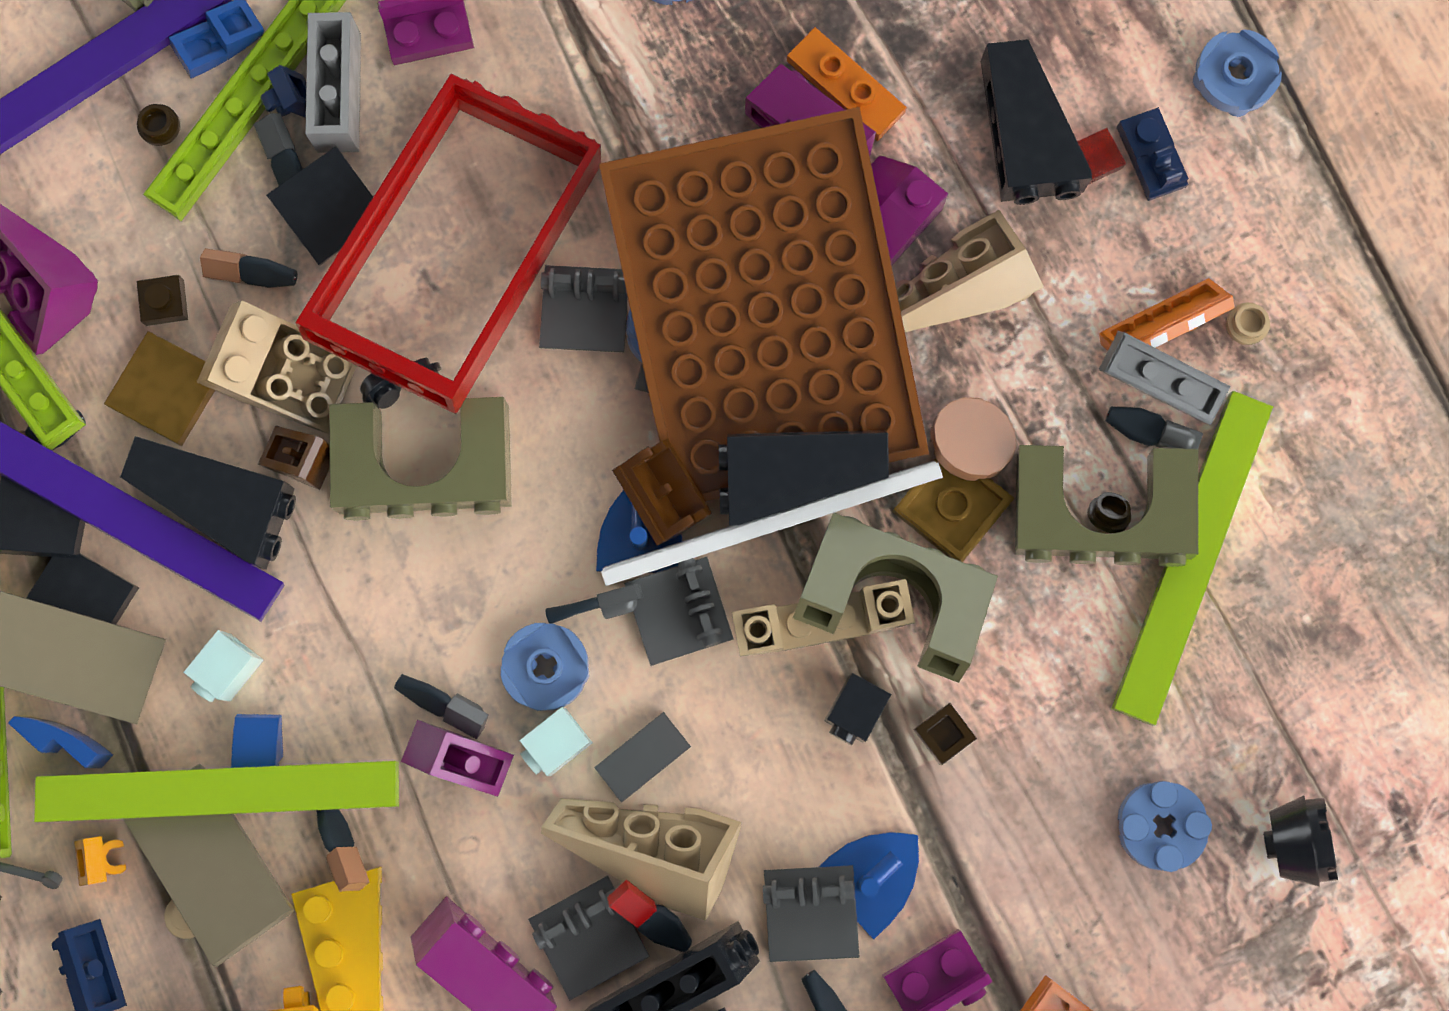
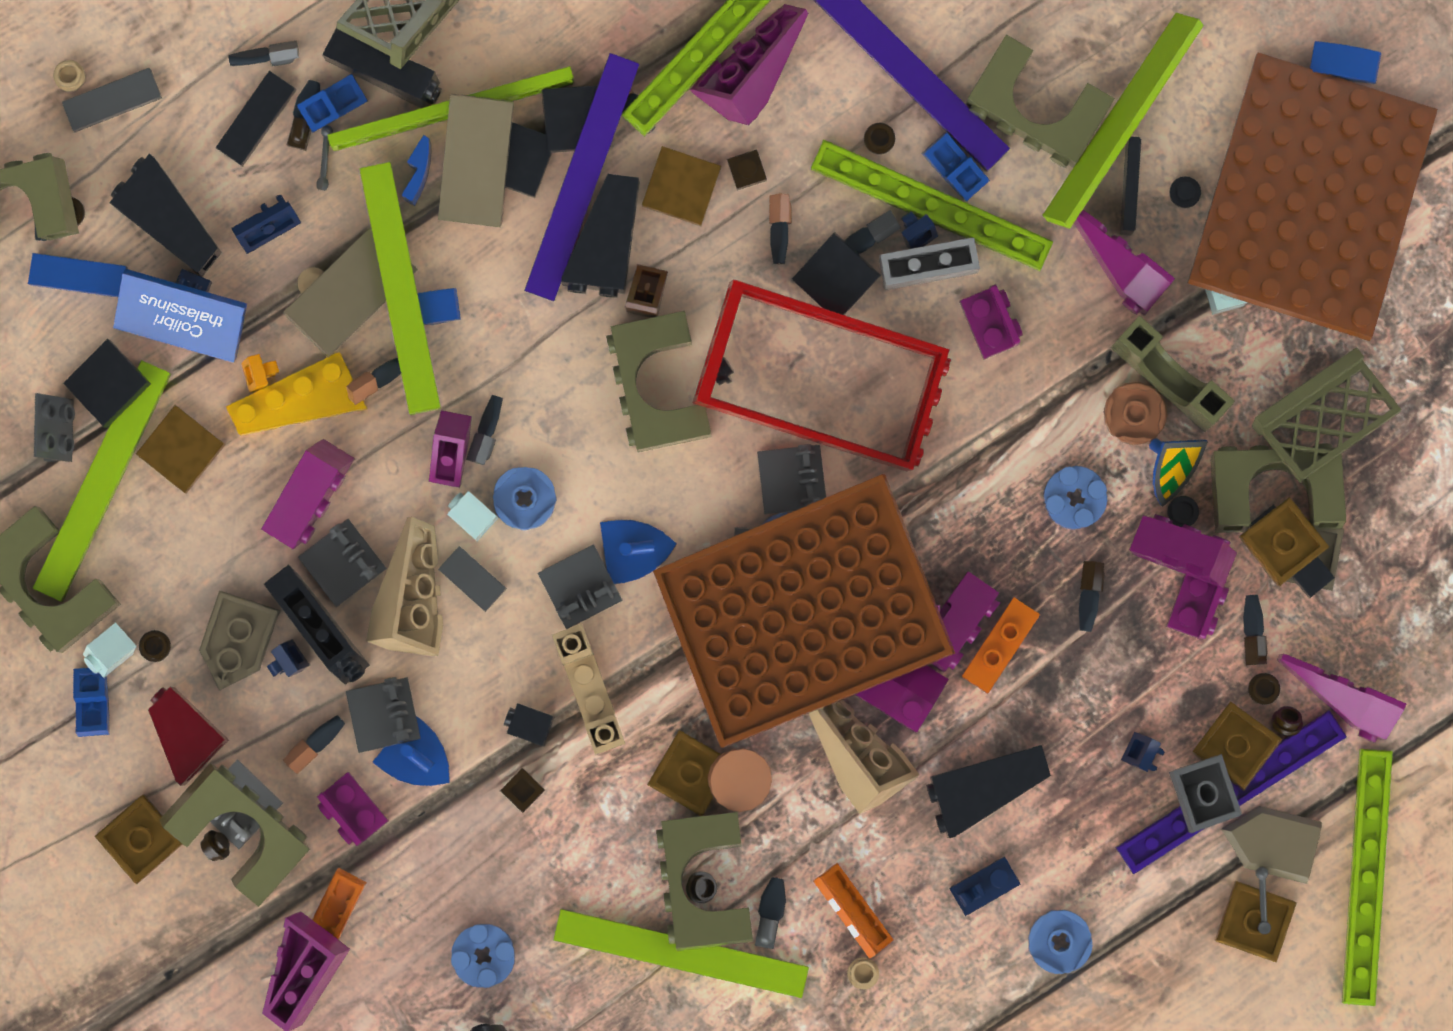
camera: 85 degrees right, 5 degrees up
light orange tile [74,836,126,886] -> none
light aqua brick [183,630,264,702] -> none
tan slope [197,300,357,433] -> none
black plate [360,373,401,409] -> none
dark grey piece [545,583,643,624] -> none
white tile [601,461,943,586] -> none
piece [607,880,692,952] -> none
reddish brown hinge [612,439,712,545] -> none
black slope [719,430,889,526] -> none
olive arch [793,513,998,683] -> none
clear red tile [1077,128,1126,185] -> none
tile [1099,331,1231,425] -> none

